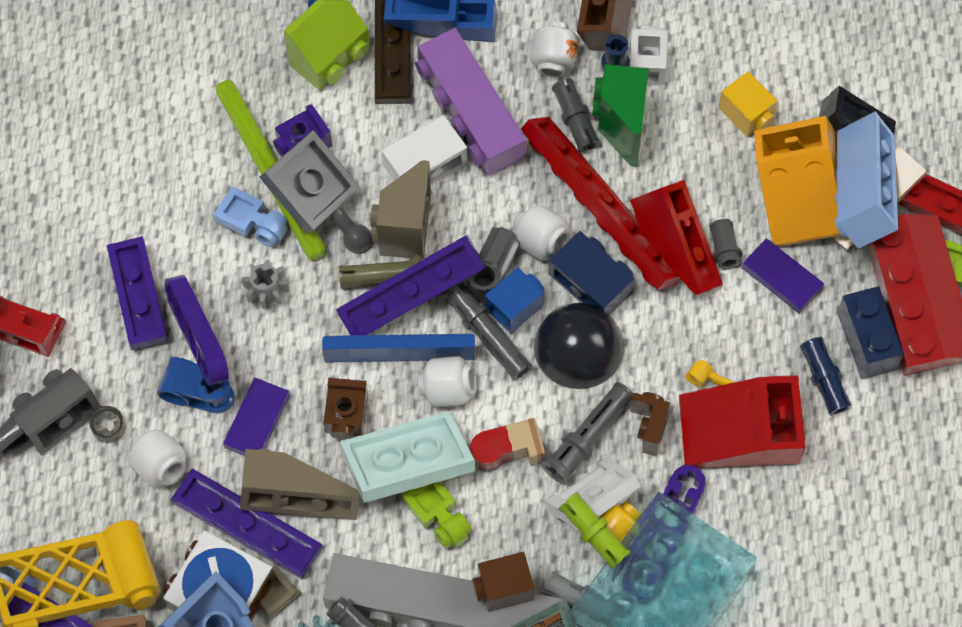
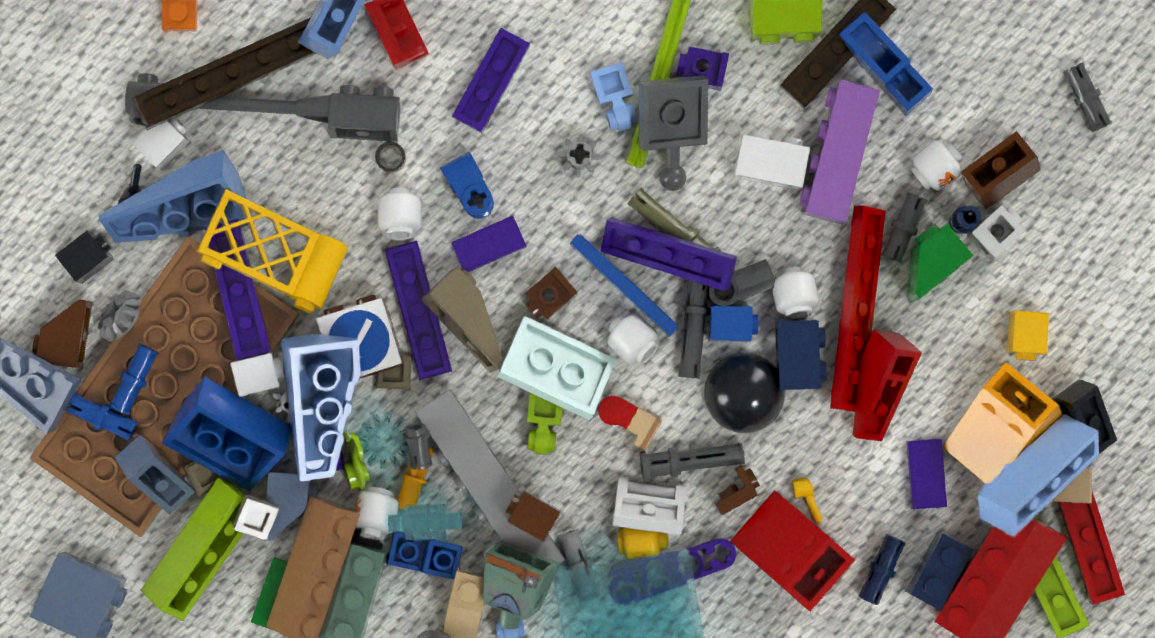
camera: 50 degrees right, 20 degrees up
dark purple beam [164,275,229,386] -> none
dark tan slope [370,160,432,258] -> none
lime pin [558,492,630,569] -> none
dark grey pin [709,219,743,269] -> none

